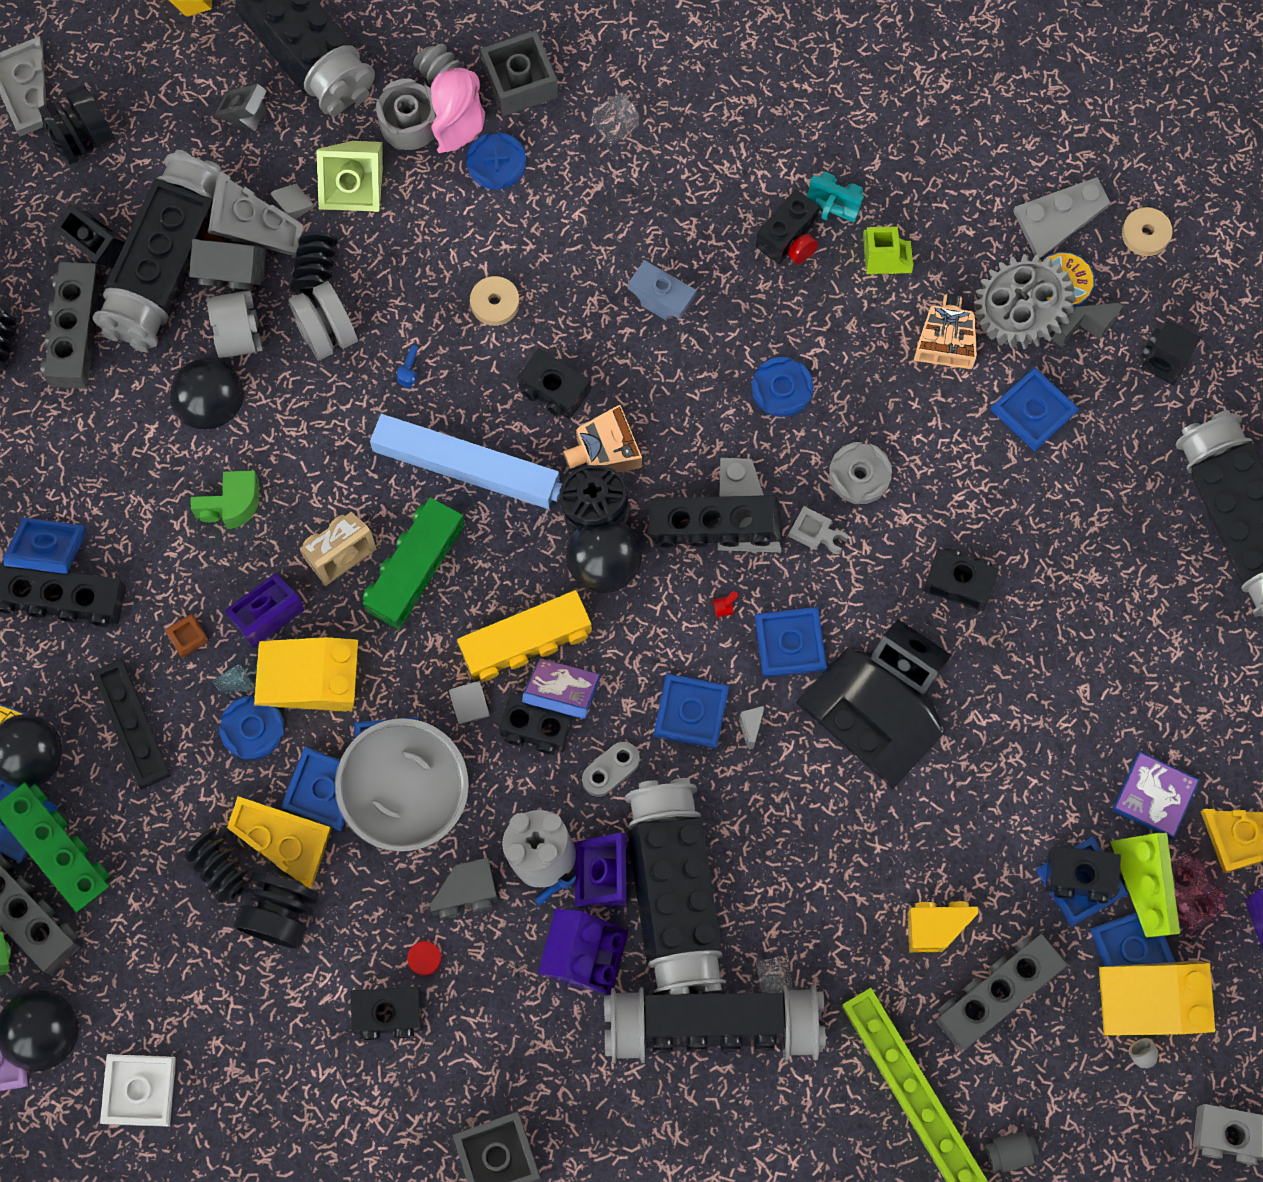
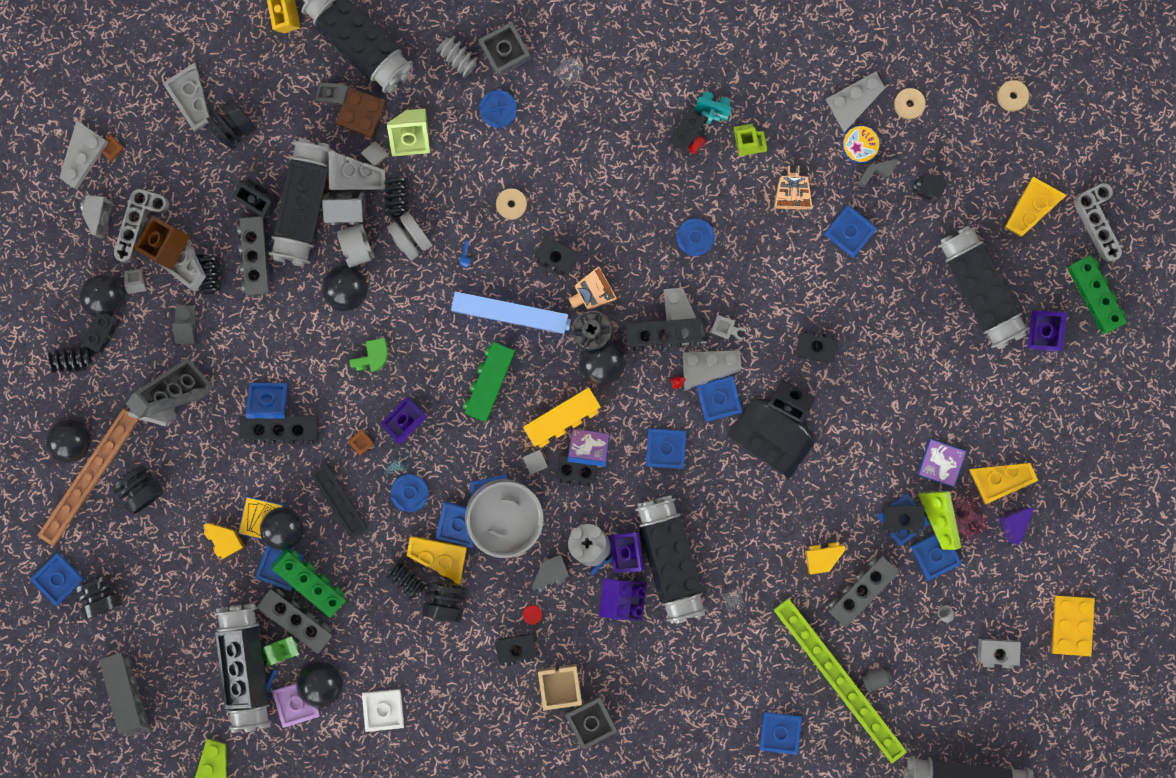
camera: 10 degrees left, 15 degrees up
yellow slope [254,637,358,711] -> none
tan slope [300,512,377,586] -> none
light grey brick [376,79,436,150] -> none
bright pink piece [431,67,485,153] -> none
light grey plate [582,742,640,797] -> none
brick [604,984,826,1064] -> none
sand blue brick [628,260,697,321] -> none
light grey slope [739,706,764,749] -> none
light grey plate [829,442,892,504] -> none
light grey gear [974,254,1076,349] -> none
yellow slope [1099,961,1215,1035] -> none
none -> reddish brown brick [336,87,387,140]
none -> tan piece [538,664,582,711]
none -> light grey wing [683,350,741,391]

